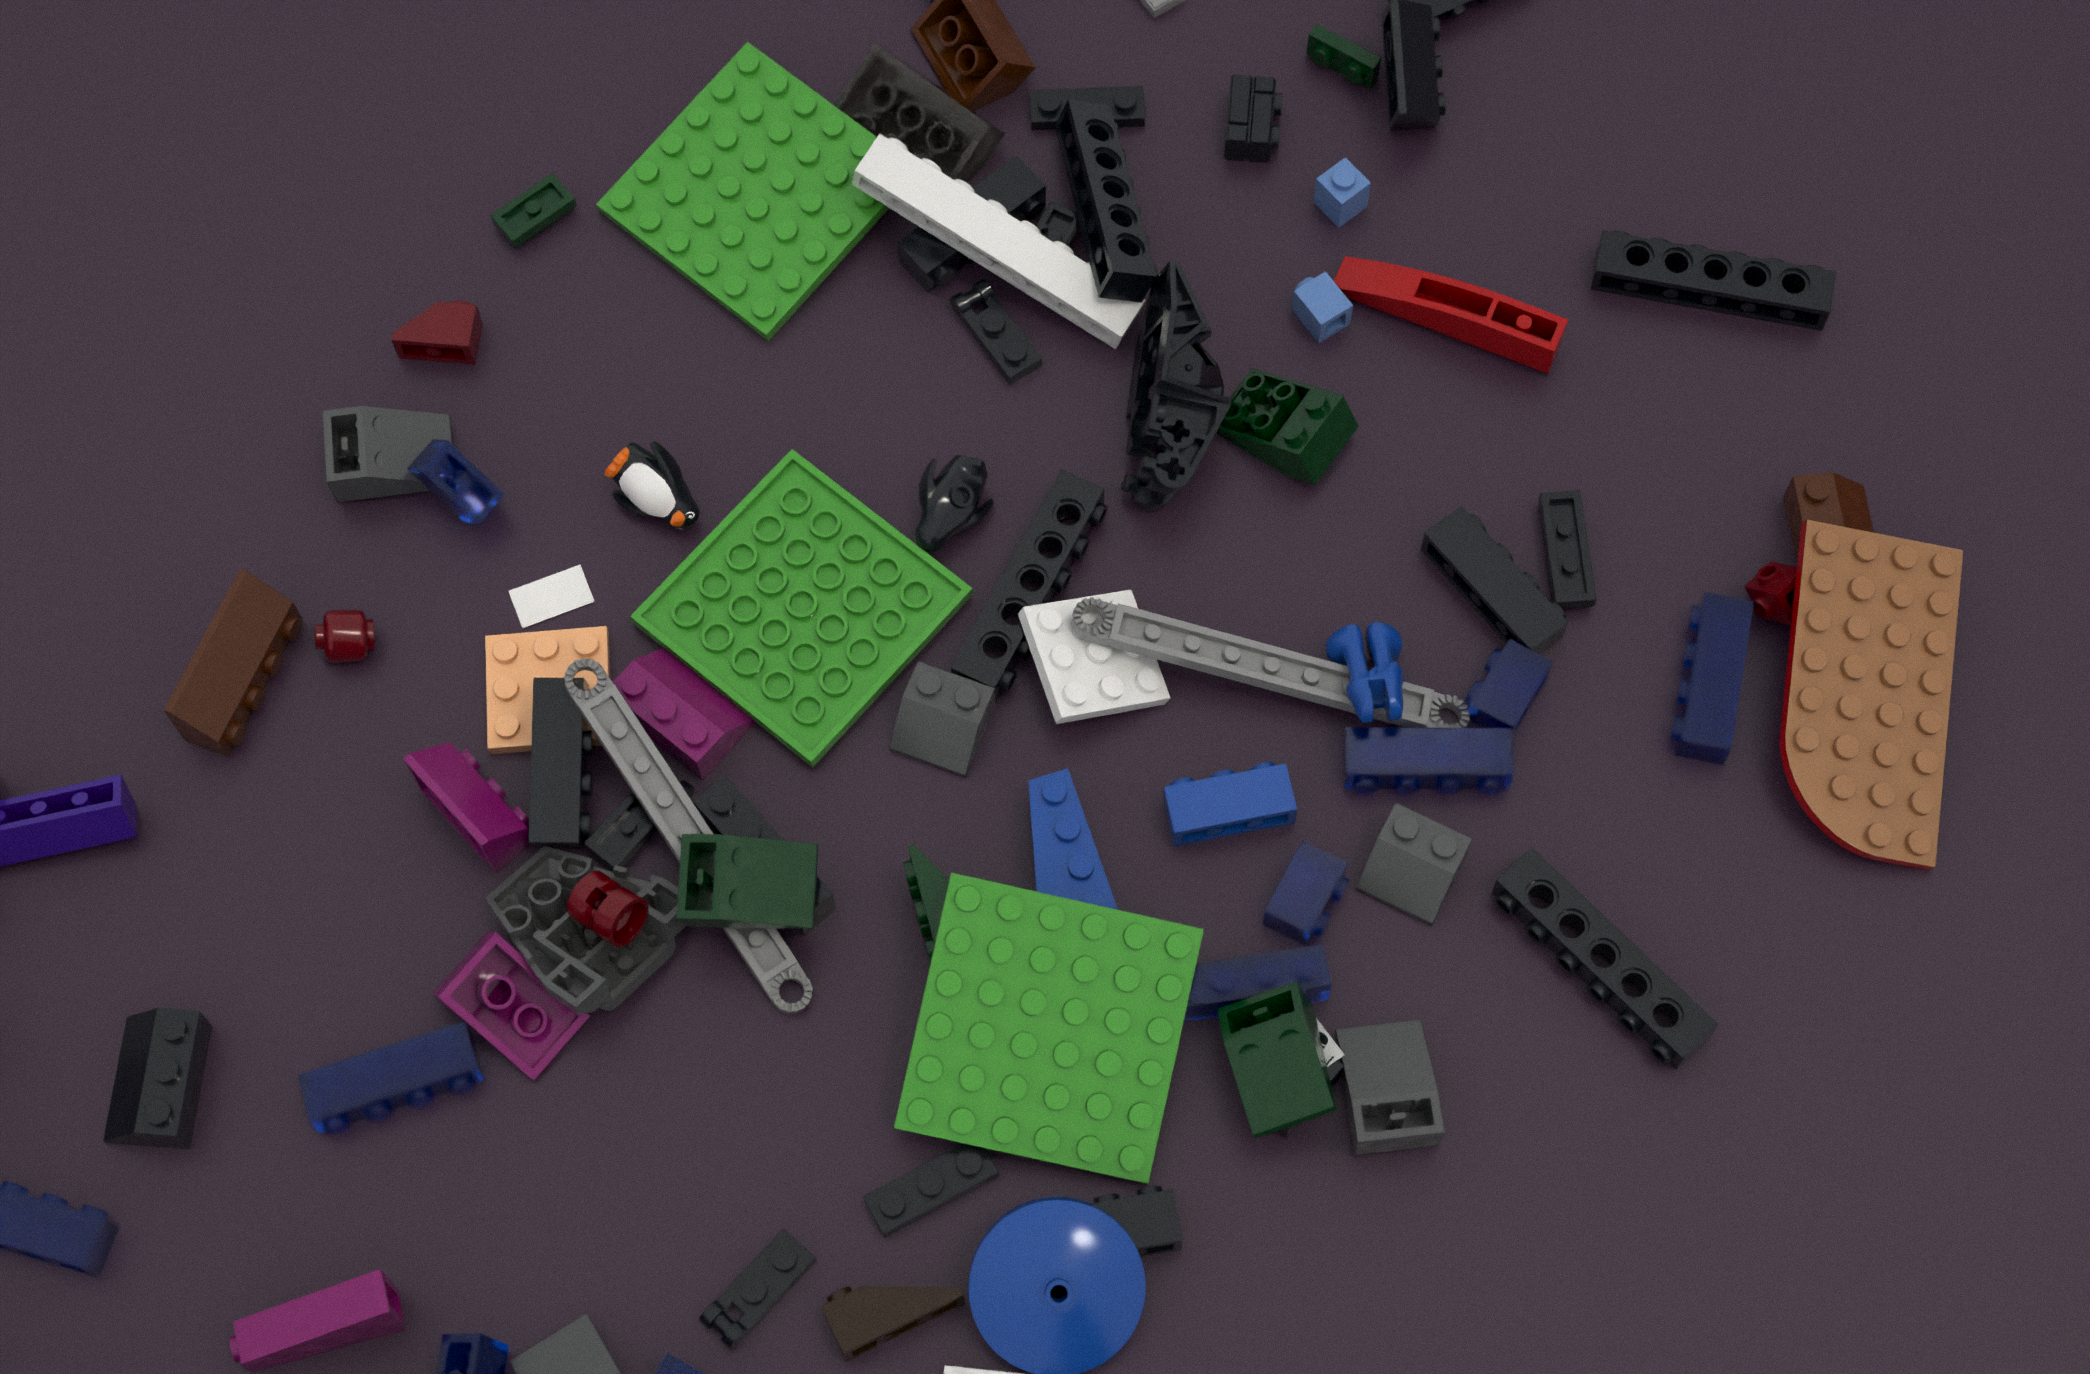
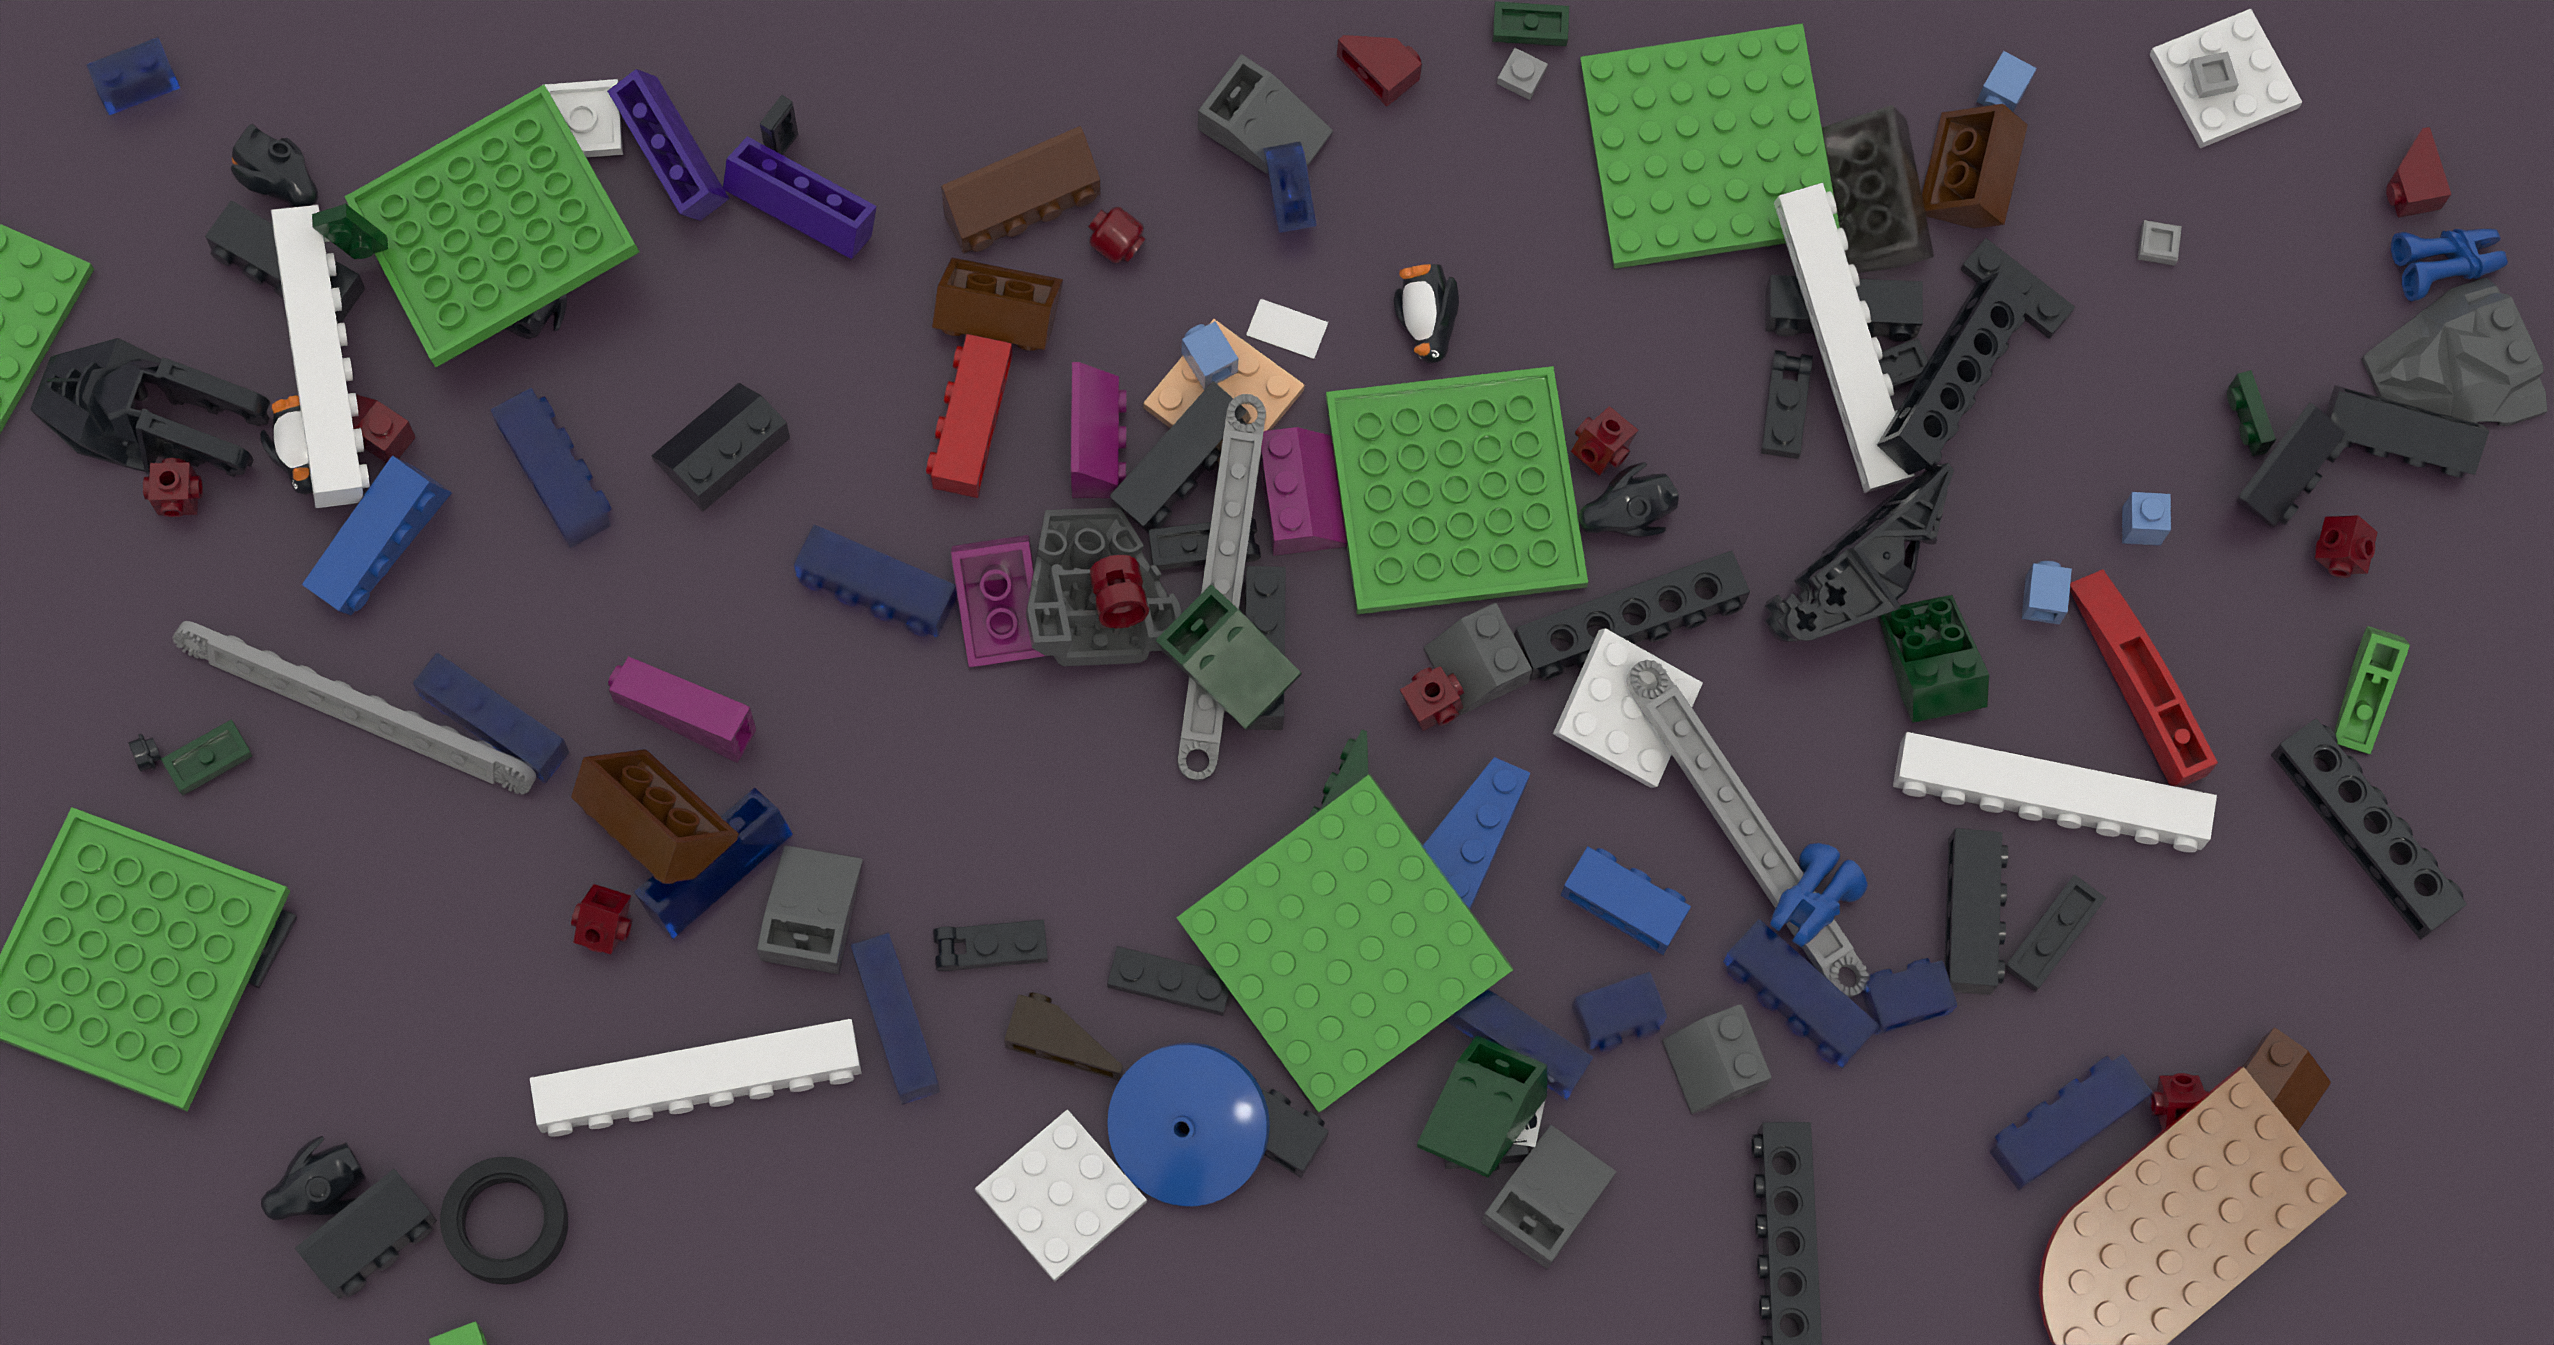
camera: 35 degrees right, 5 degrees up
black brick [1224,74,1283,163] -> none
none -> red brick [926,334,1013,498]
none -> reddish brown slope [932,258,1063,351]
none -> medium blue brick [1181,321,1239,390]
none -> dark red brick [1400,666,1465,731]
none -> light grey plate [1497,48,1548,100]
none -> dark red brick [1570,406,1639,476]
none -> white brick [1893,732,2217,852]
none -> dark red brick [2315,515,2378,578]
none -> bright green slope [2334,626,2410,754]

